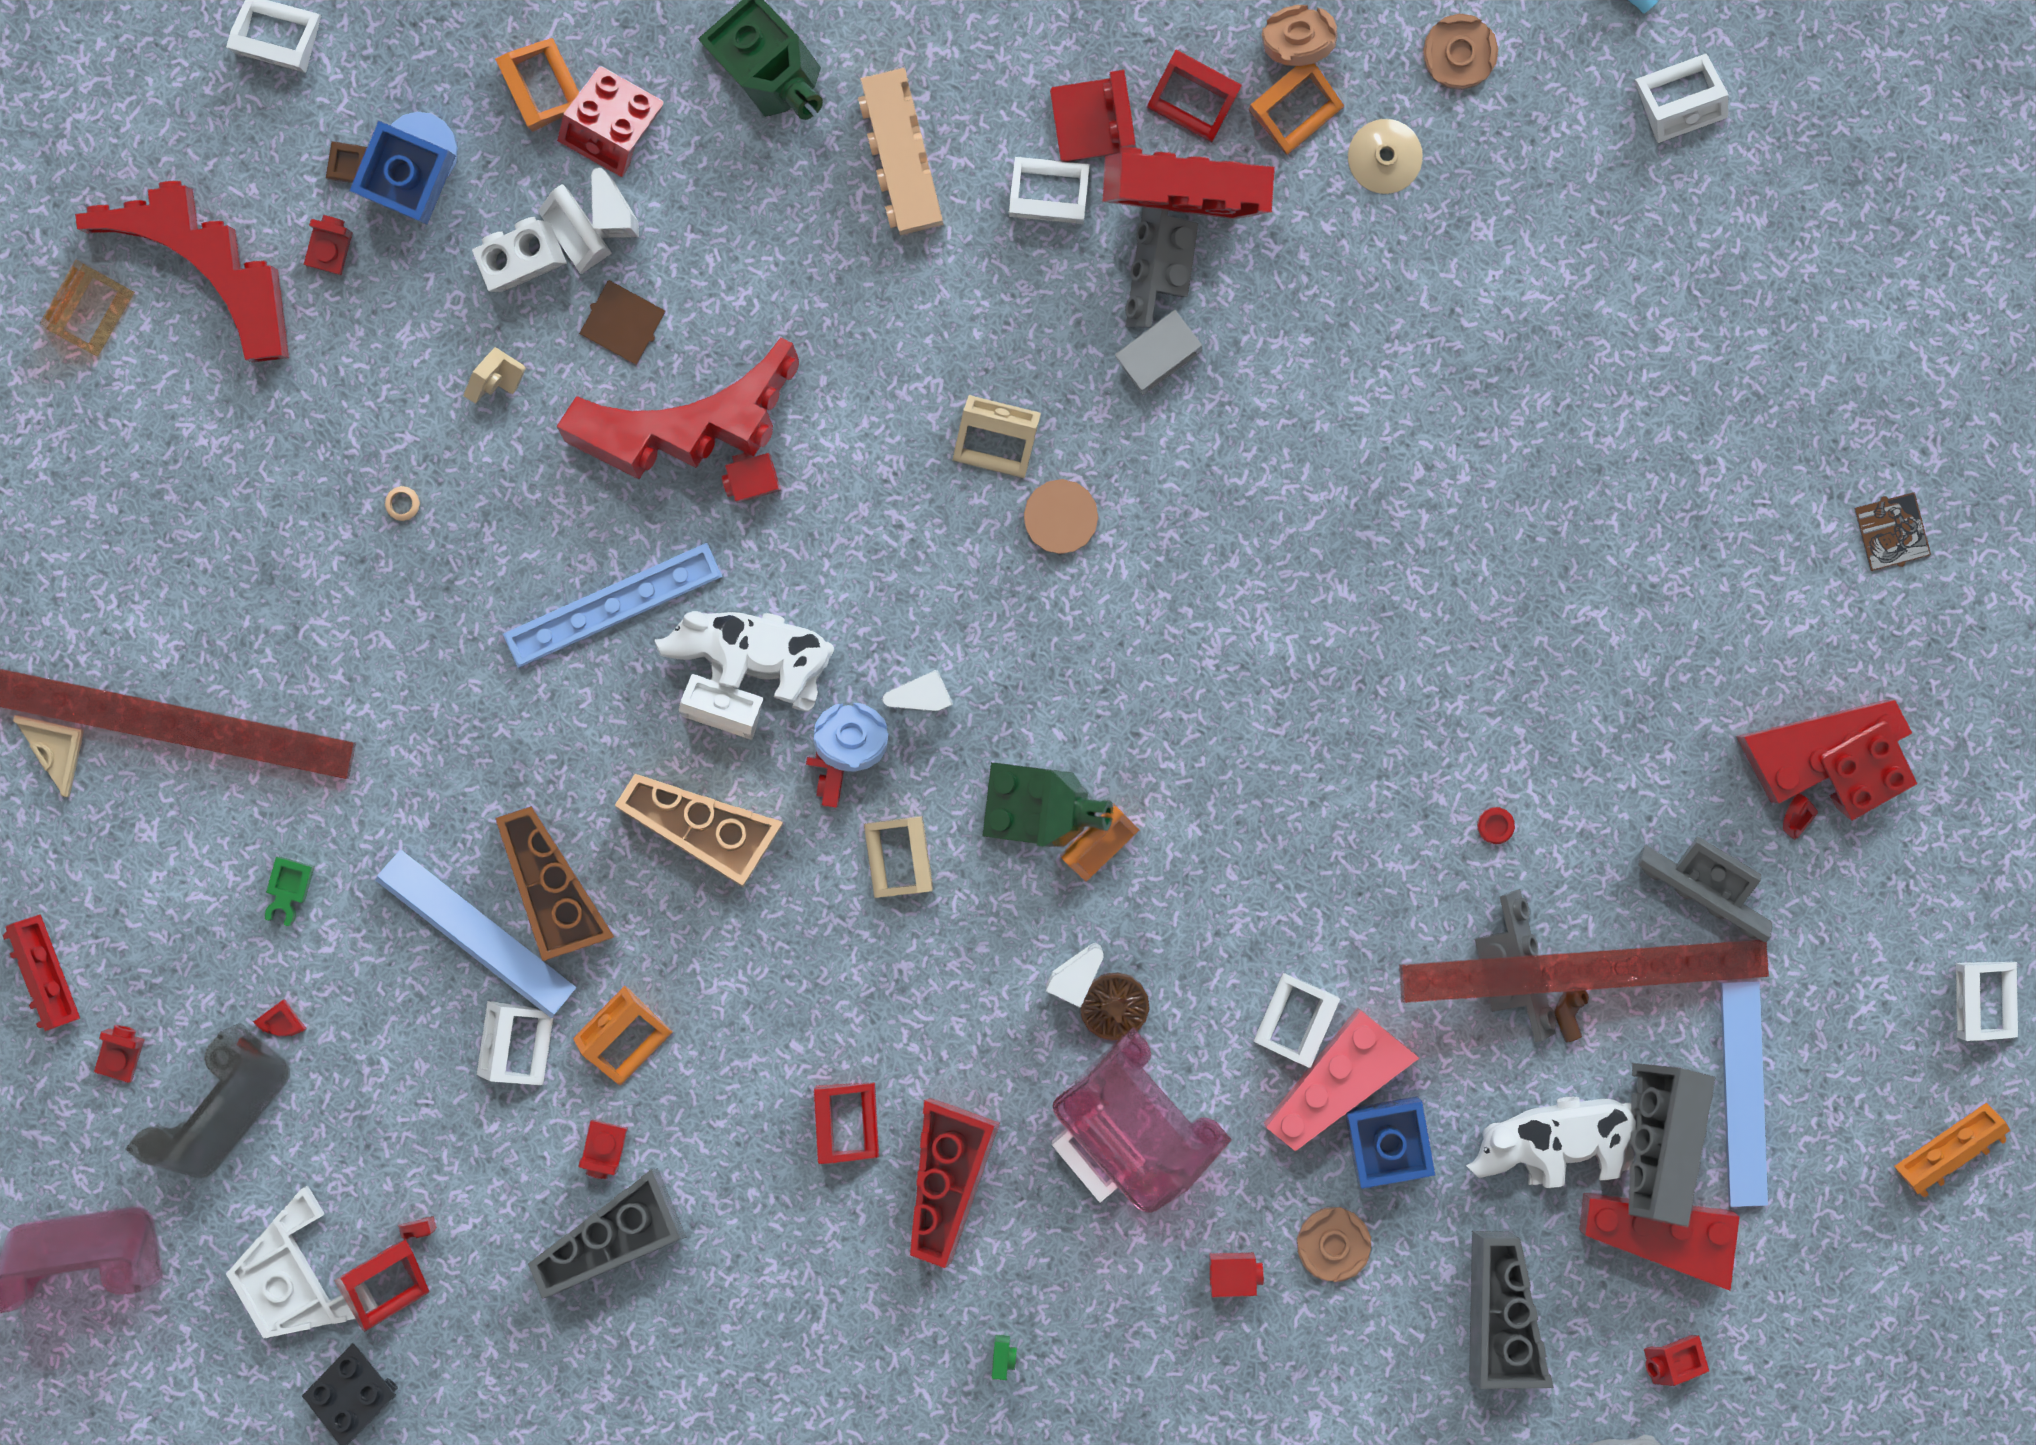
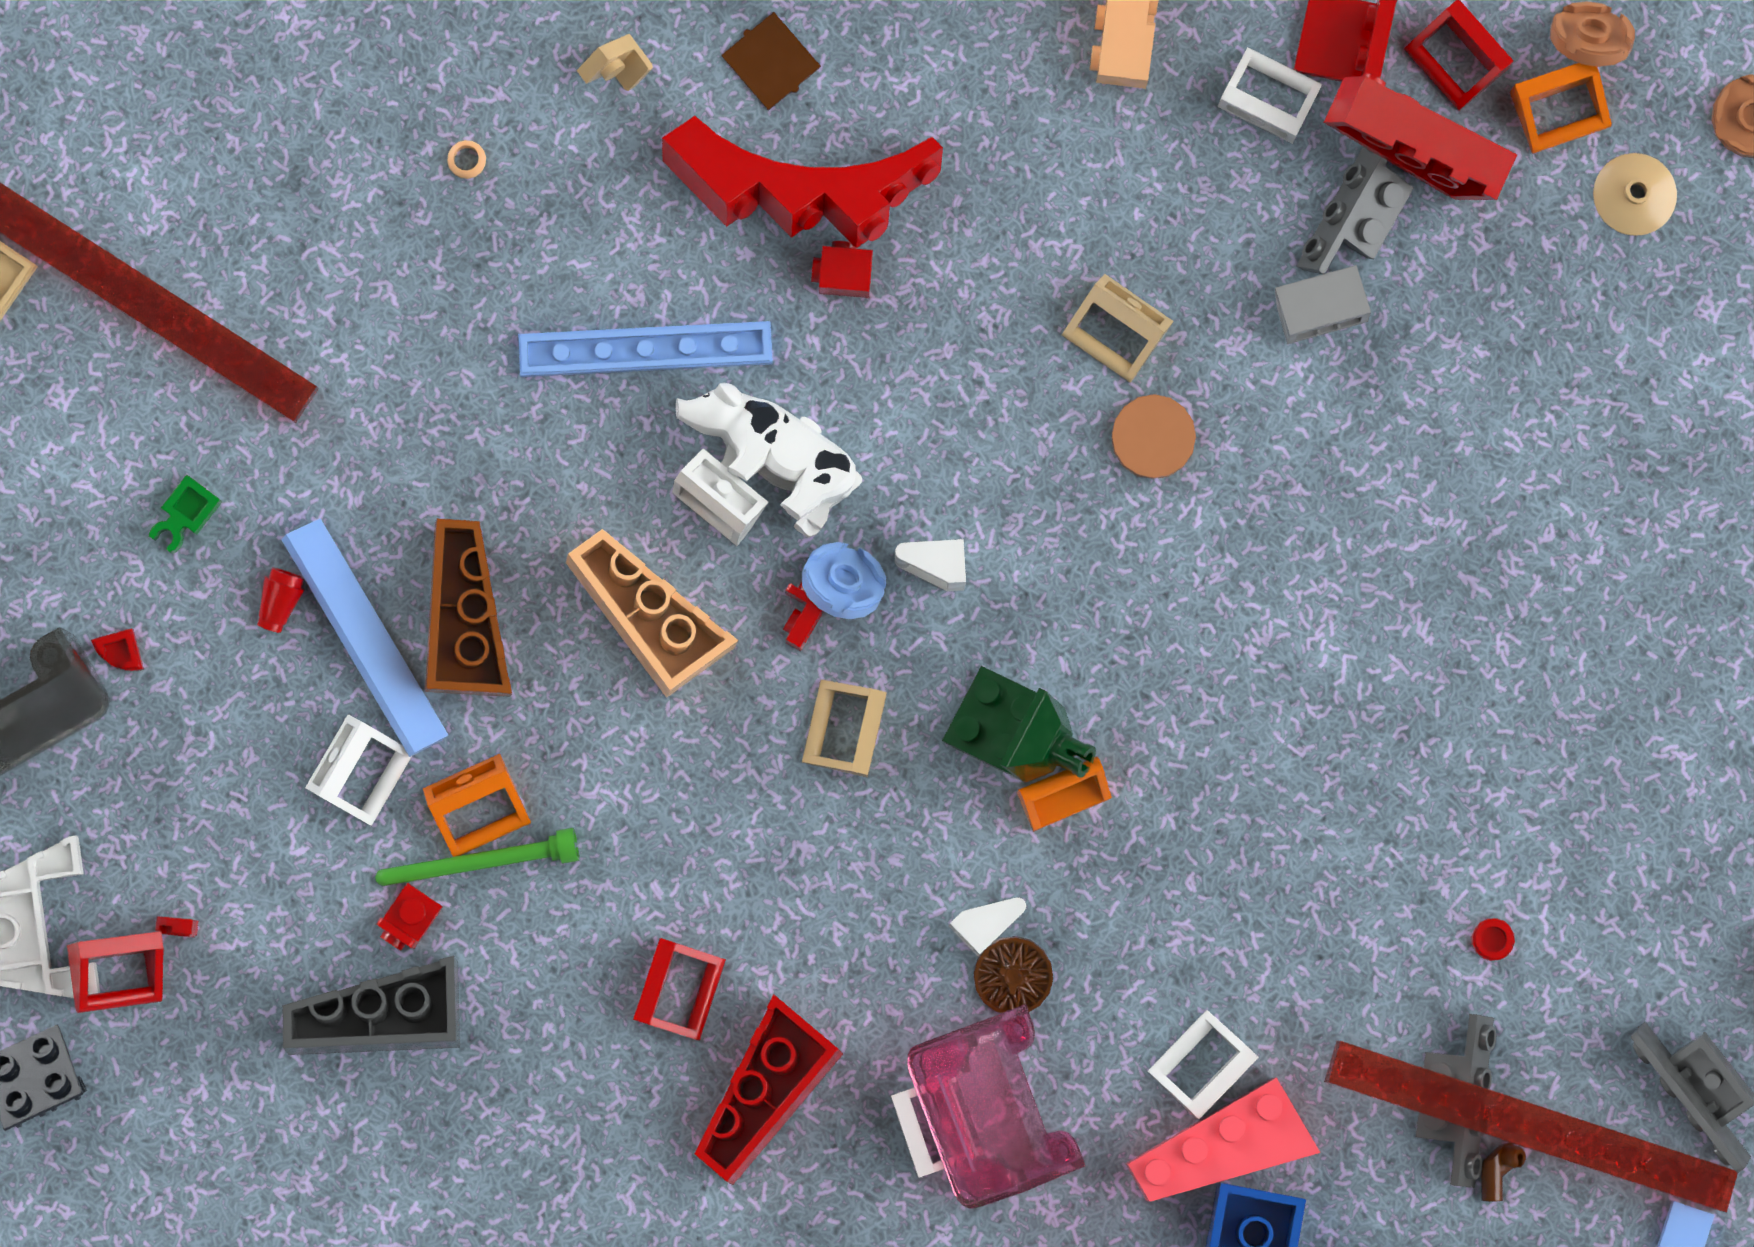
camera: 20 degrees right, 5 degrees down
none -> red cone [257,567,305,633]
none -> bright green piece [375,827,580,886]

